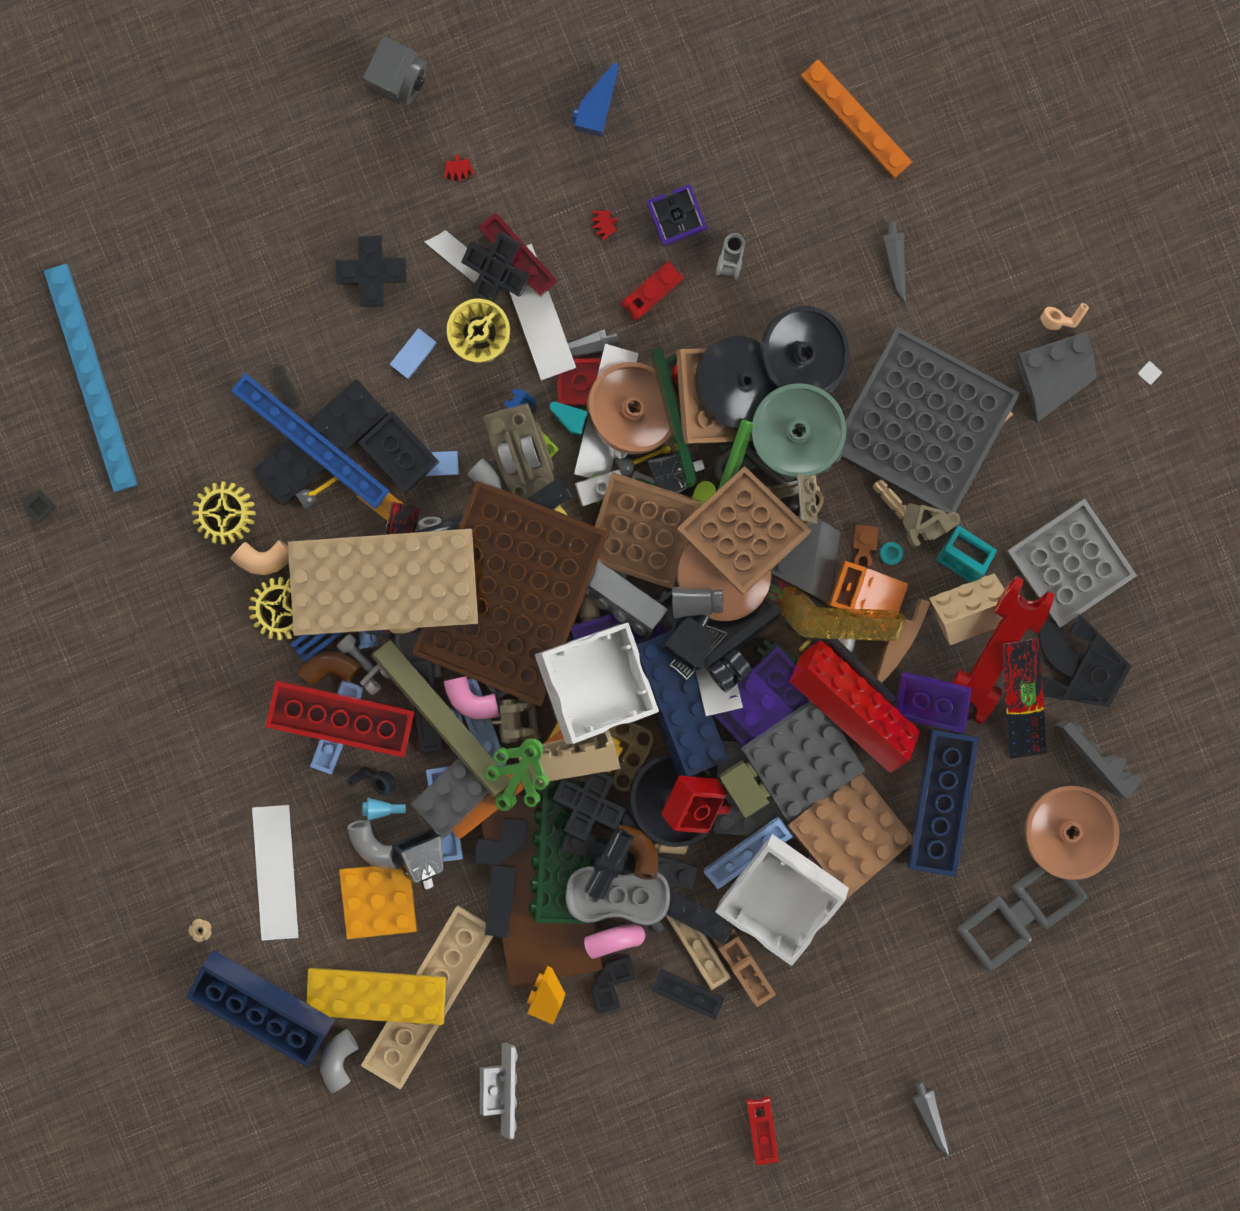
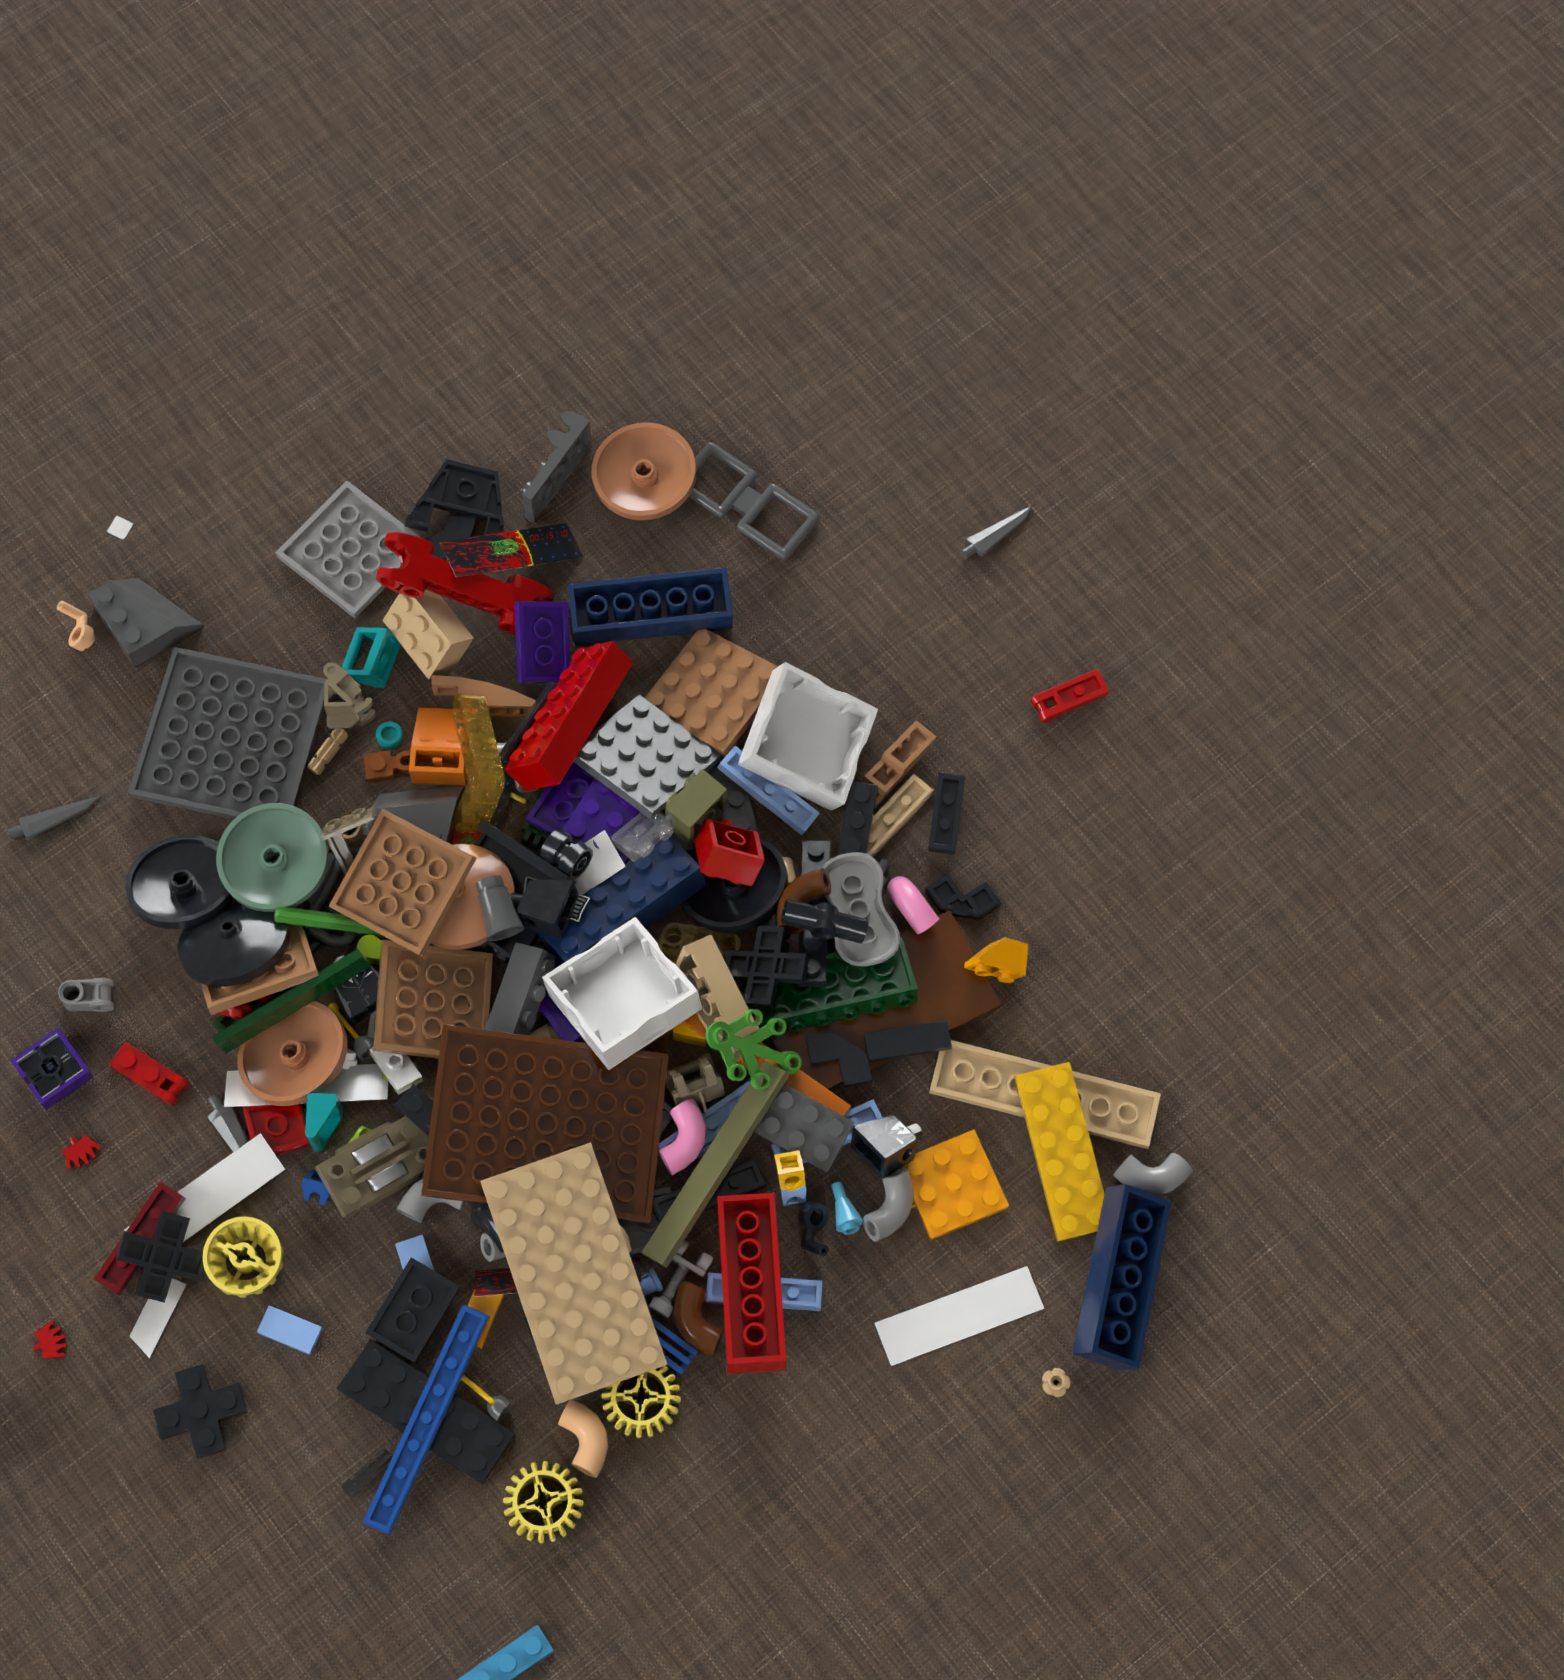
camera: 110 degrees left, 20 degrees down
light grey bracket [480,1042,518,1140] -> none
none -> clear bracket [611,812,675,862]
none -> yellow leg [774,1150,807,1206]

